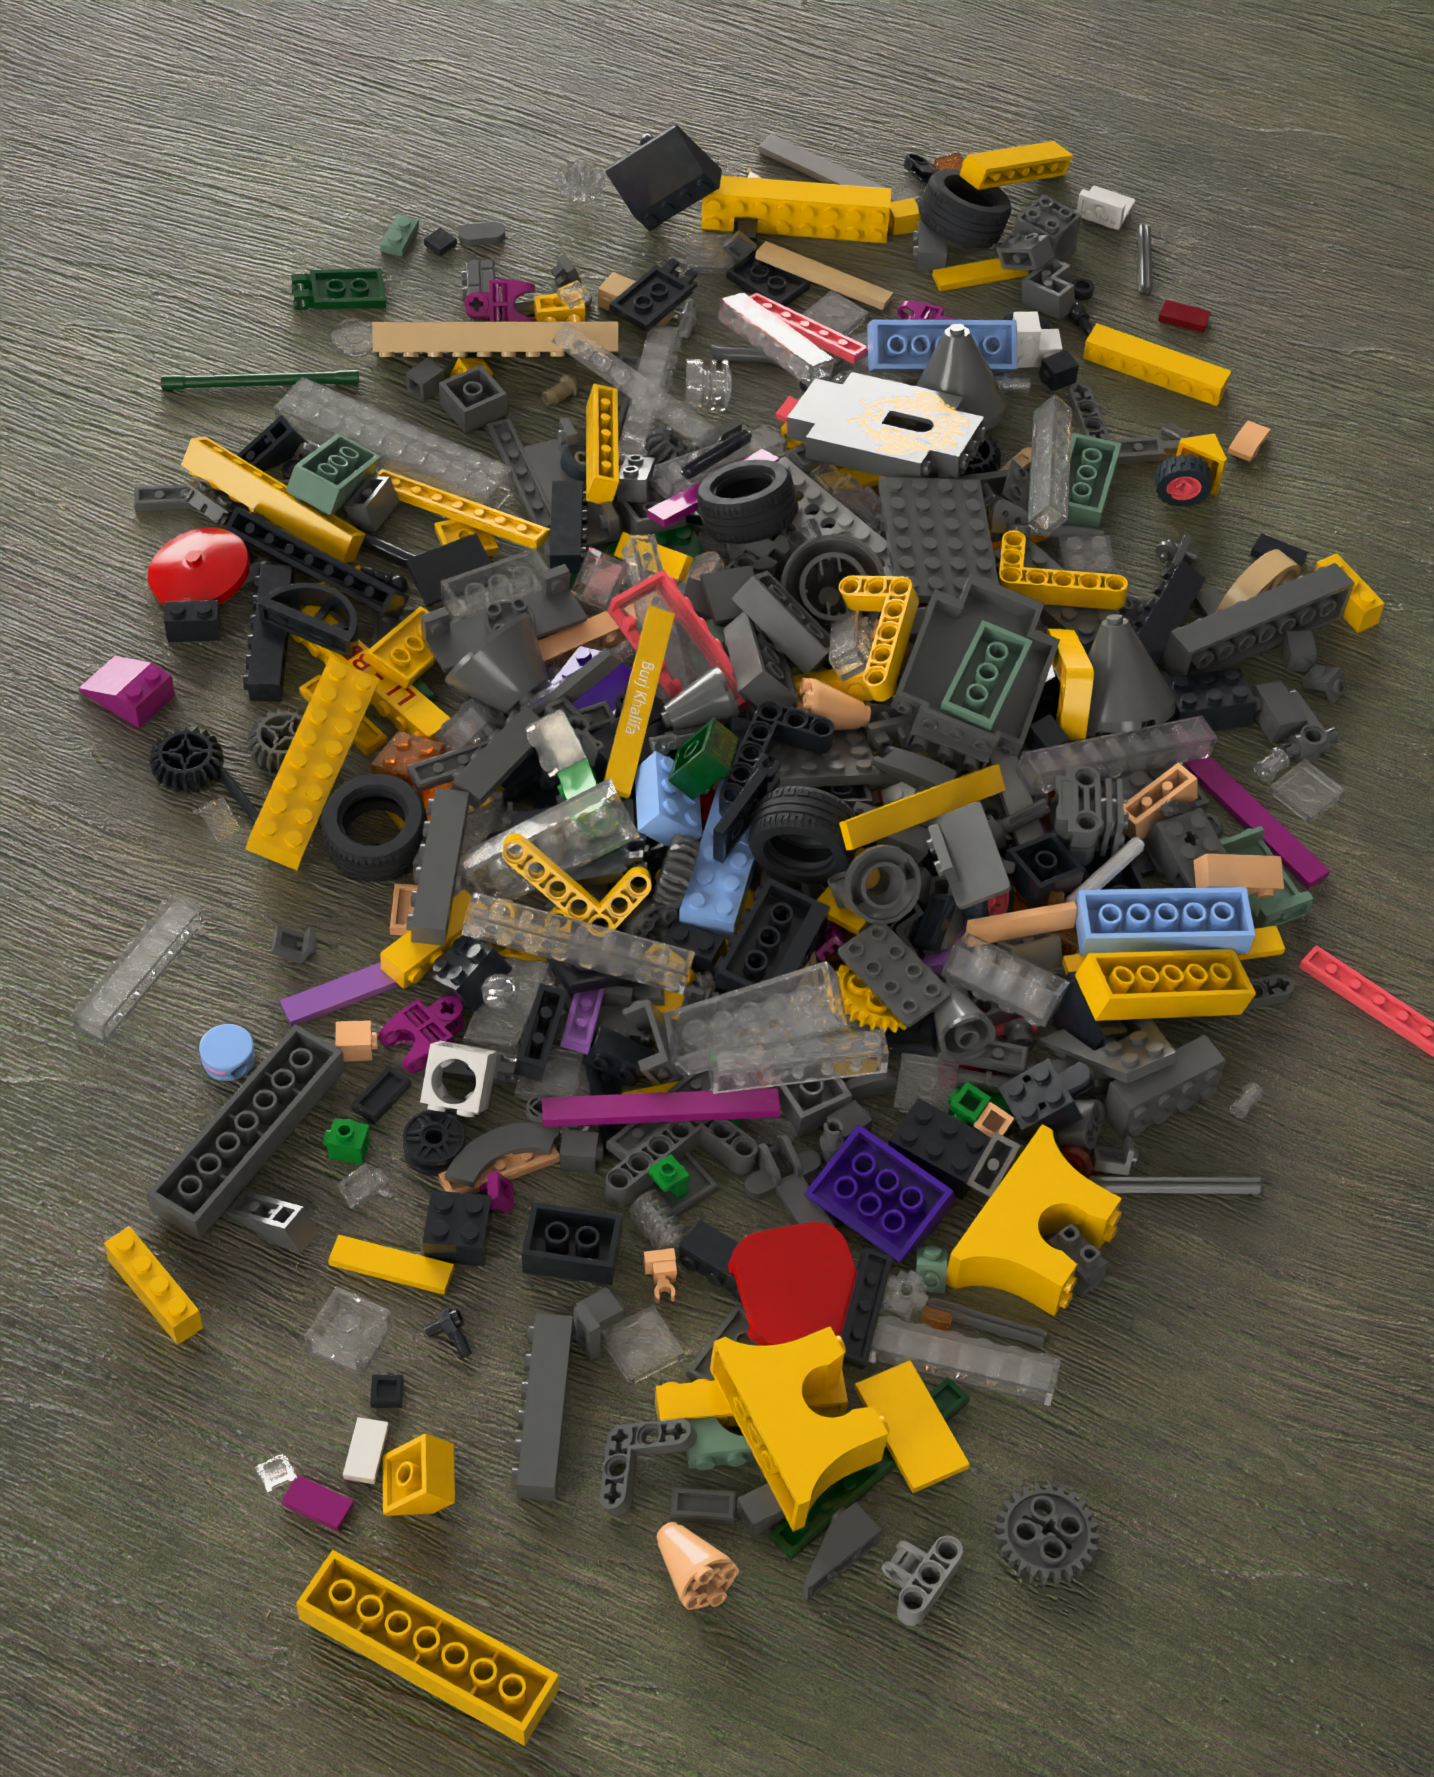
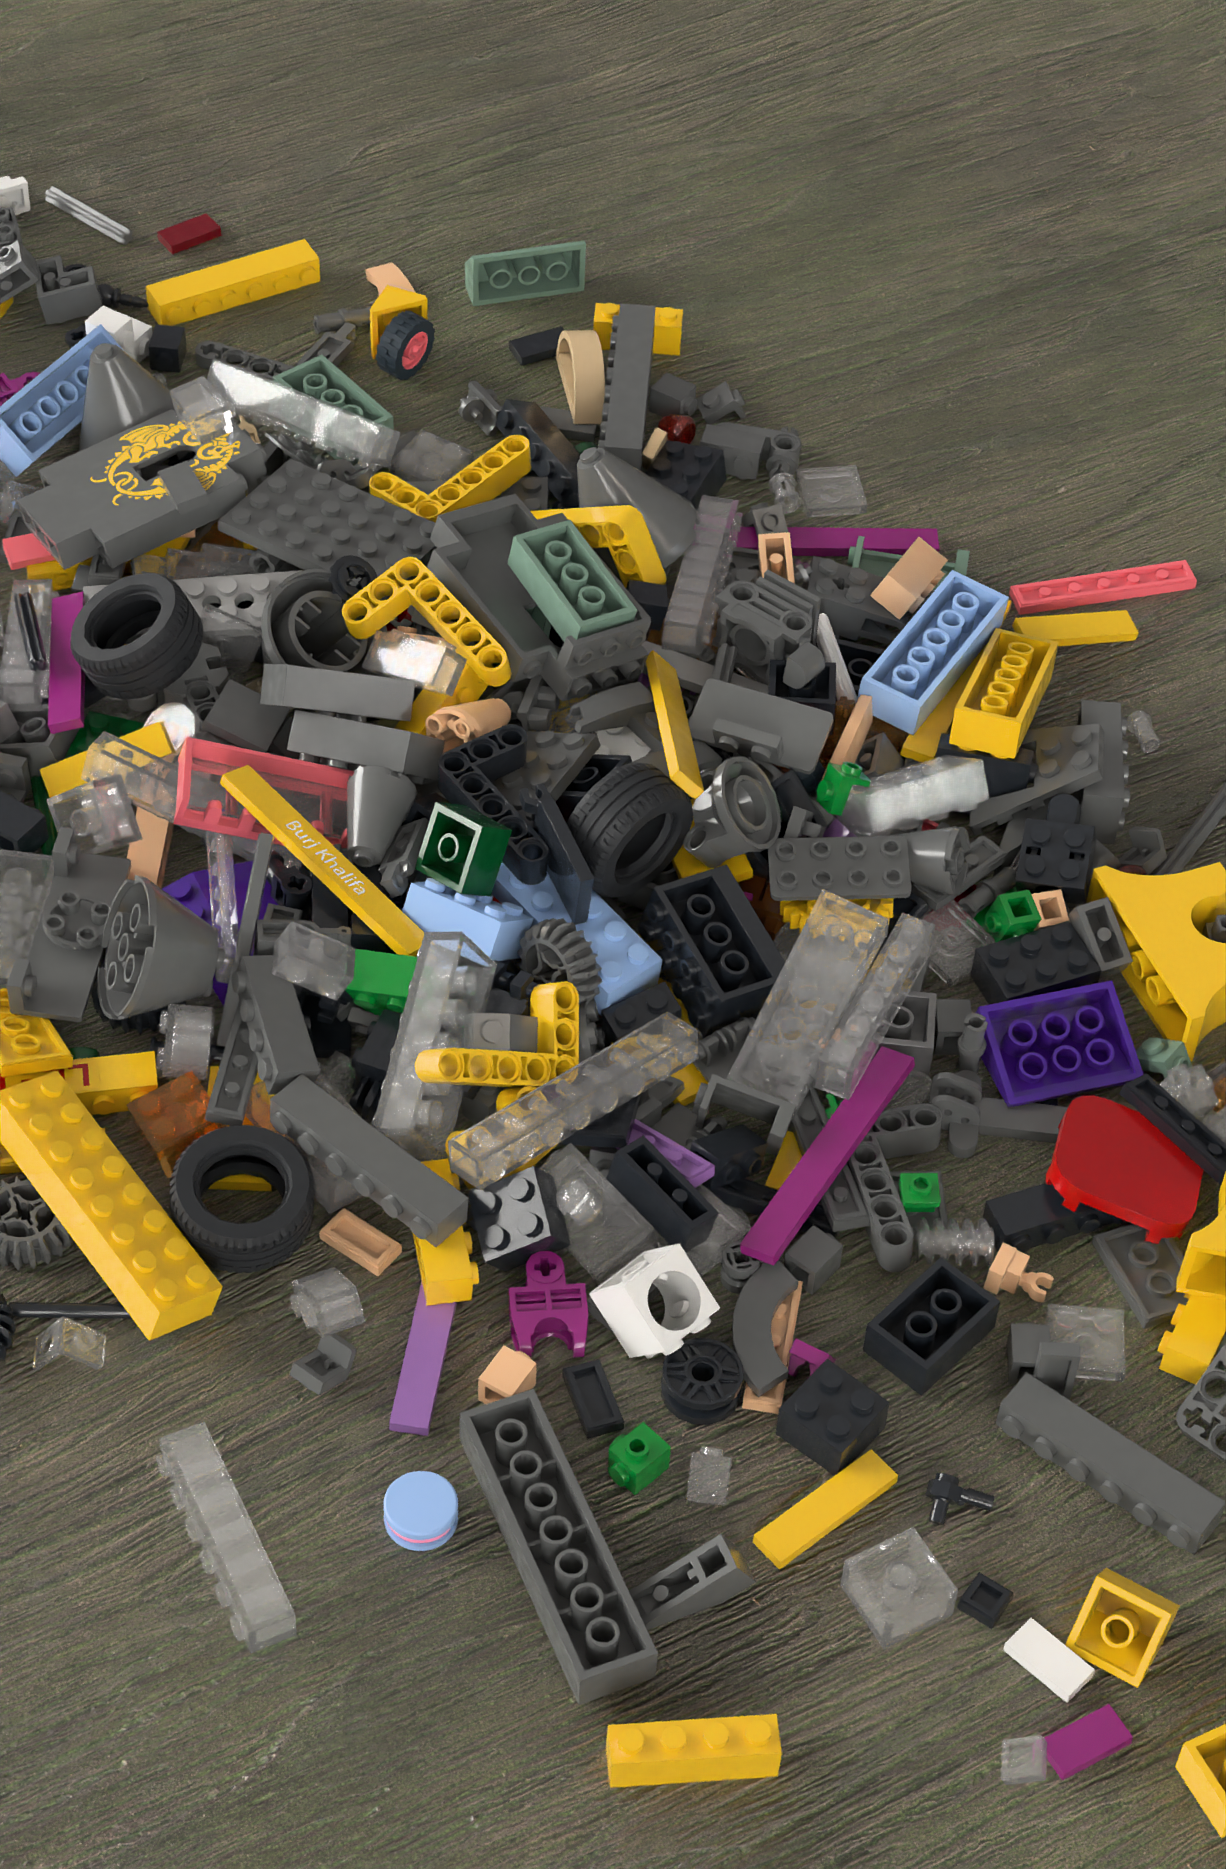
camera: 55 degrees left, 5 degrees down
none -> dark grey tile [157,461,210,515]
none -> clear brick [169,376,236,445]
none -> clear brick [290,1267,366,1338]
none -> black gear [328,555,378,603]
none -> dark grey slope [464,1013,538,1053]
none -> sand green slope [465,241,586,306]
none -> tan tile [642,428,667,470]
none -> clear red cone [657,414,696,444]
none -> dark grey bracket [741,502,788,538]
none -> dark grey brick [783,642,825,689]
none -> dark grey tile [784,806,826,838]
none -> green bracket [816,762,871,816]
none -> yellow tile [1012,610,1139,646]

